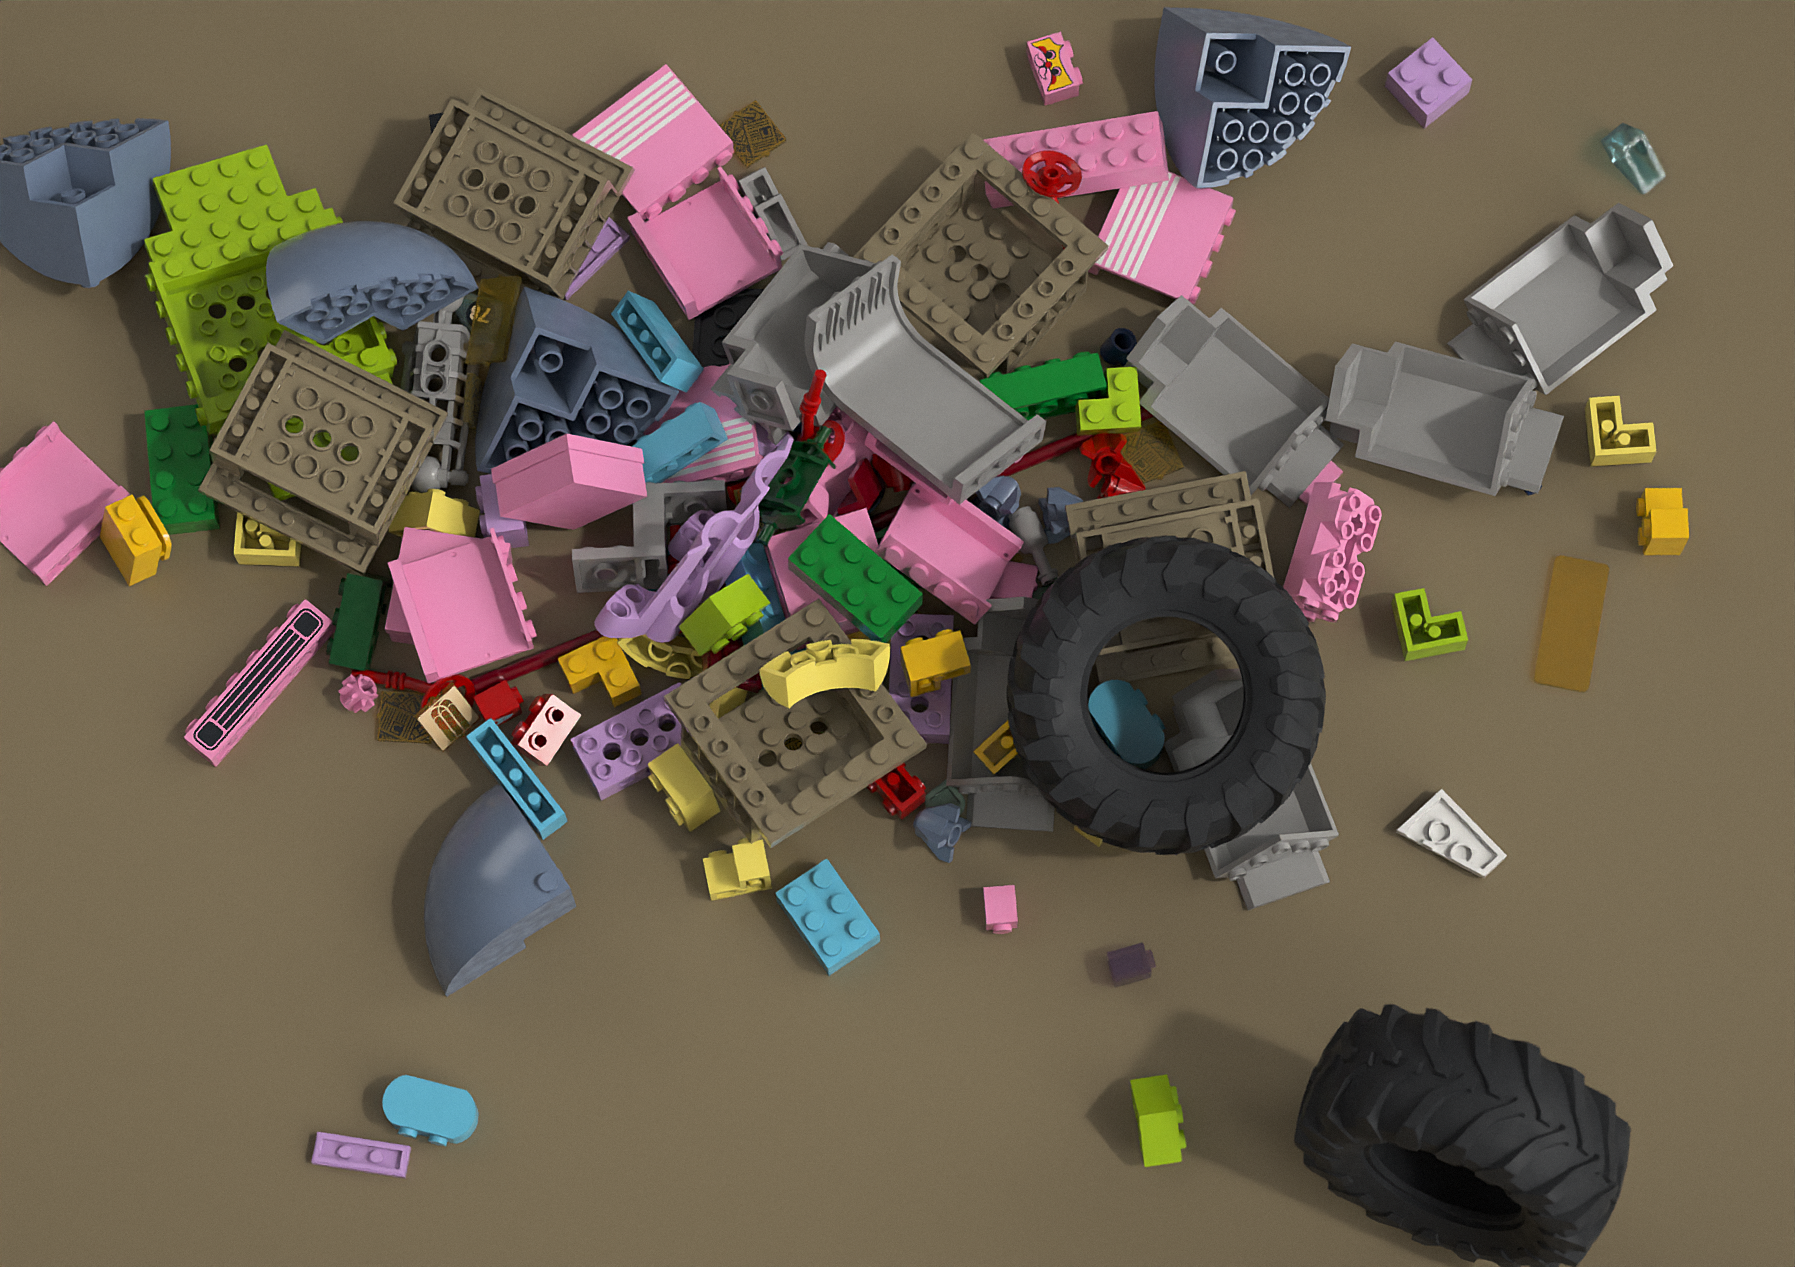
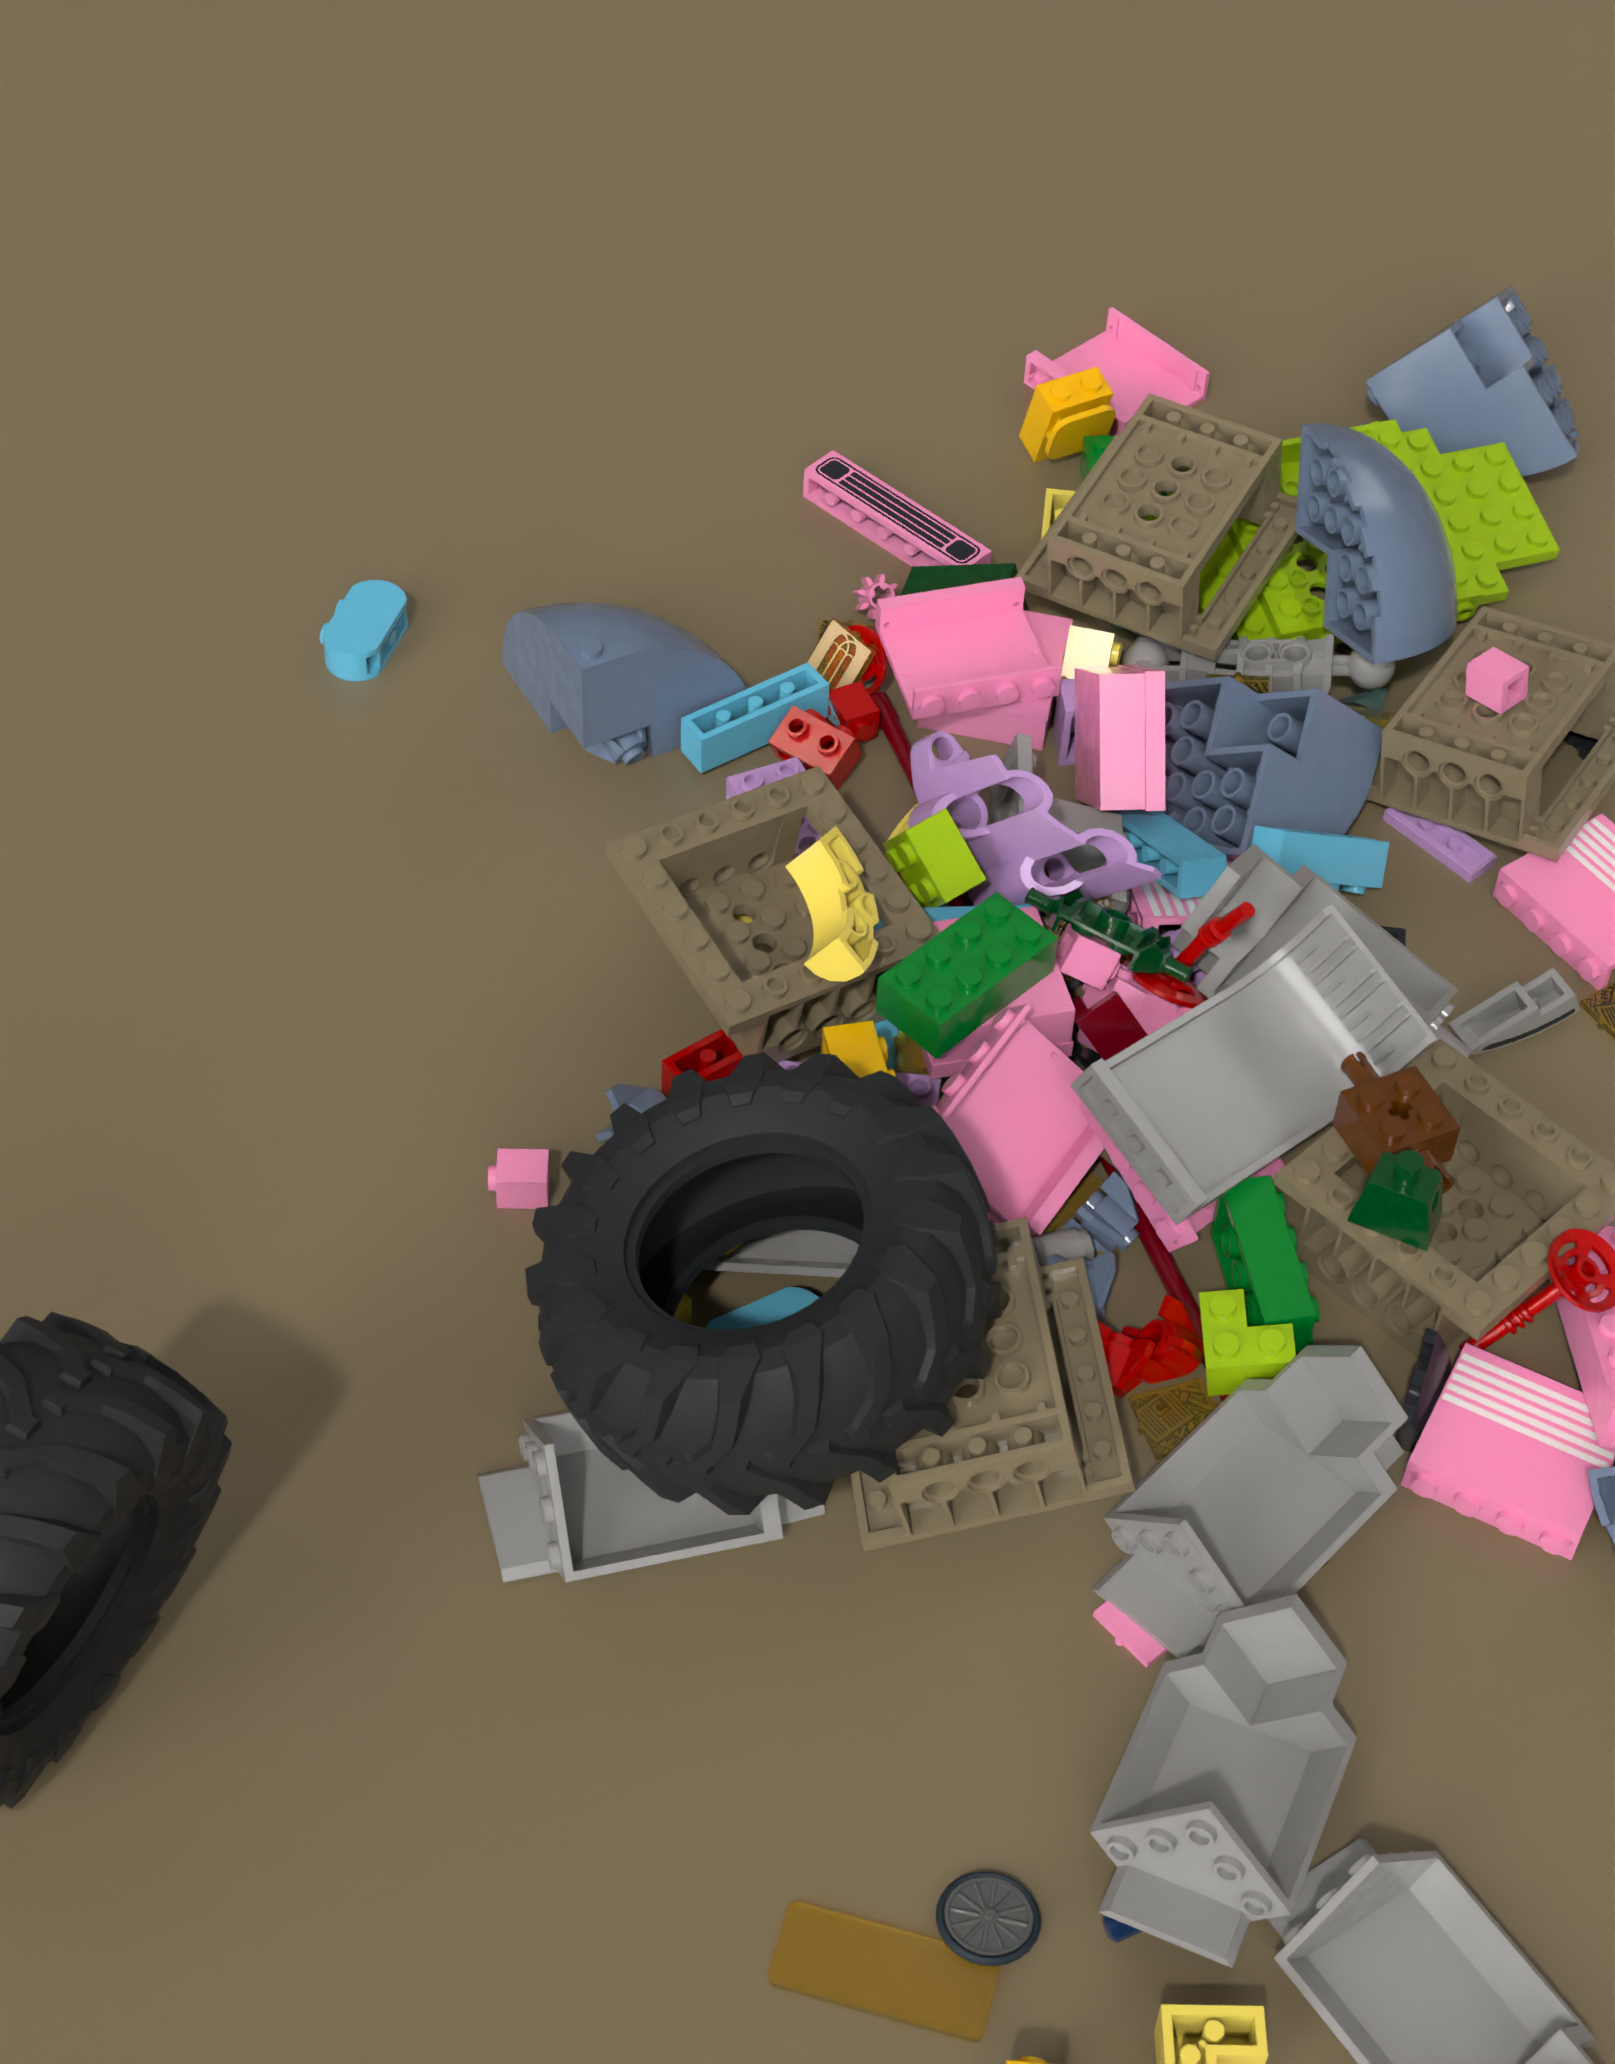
camera: 90 degrees right, 25 degrees down
lavender tile [311,1132,411,1179] -> none
yellow brick [558,636,642,708] -> none
bright pink panel [627,166,783,320] -> none
light yellow brick [703,838,772,901] -> none
medium azure brick [775,858,880,976] -> none
clear purple brick [1106,942,1156,988] -> none
lime brick [1130,1074,1186,1167] -> none
bright pink brick [1283,482,1382,623] -> none
lime brick [1391,588,1468,661] -> none
white wing [1396,789,1507,879] -> none
none -> dark grey wheel [936,1871,1041,1966]
none -> reddish brown brick [1332,1051,1461,1194]
none -> dark green torso [1347,1150,1443,1251]
none -> black slope [1396,1329,1452,1452]
none -> bright pink brick [1465,647,1529,714]

